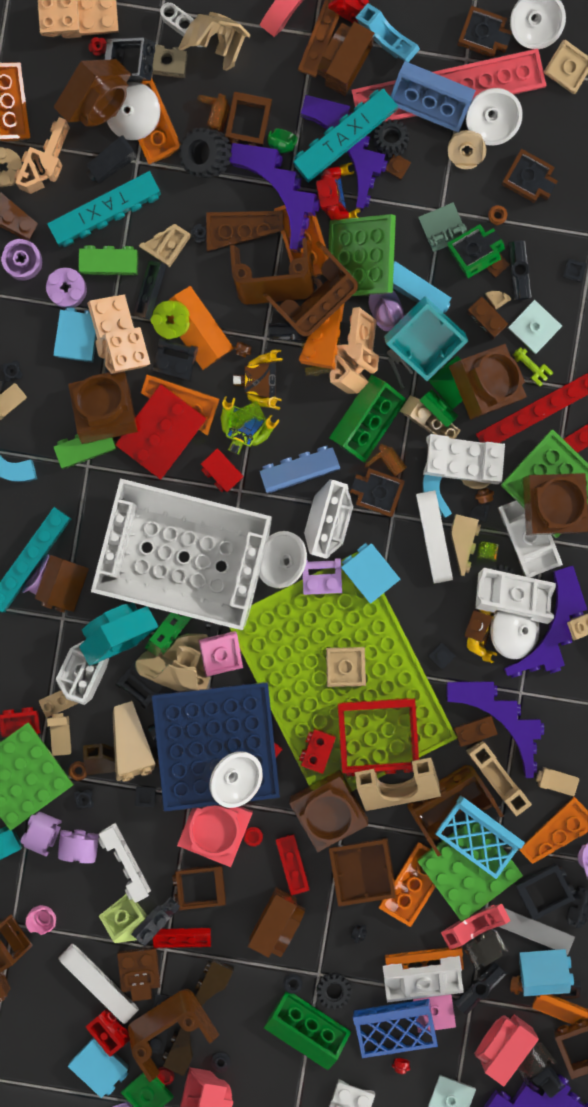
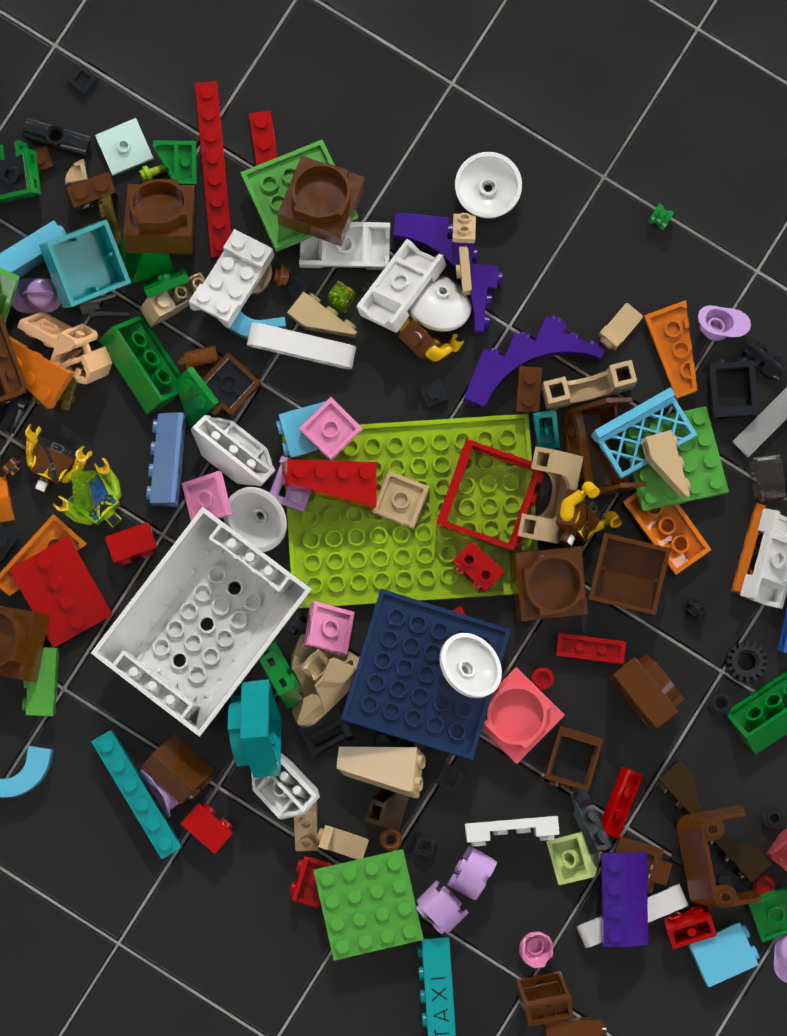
camera: 65 degrees left, 5 degrees down
coral arch [441,903,511,949] -> none
none -> clear yellow plate [99,193,122,243]
none -> green wing [153,140,197,186]
none -> green wing [175,367,219,428]
none -> red brick [181,803,234,854]
none -> bright pink plate [182,471,232,521]
none -> red wedge [282,459,377,510]
none -> bright pink plate [299,397,363,461]
none -> tan plate [456,246,472,295]
none -> teal slope [532,410,560,449]
none -> torso [556,482,622,547]
none -> dark purple slope [601,852,648,947]
none -> tan slope [640,430,691,498]

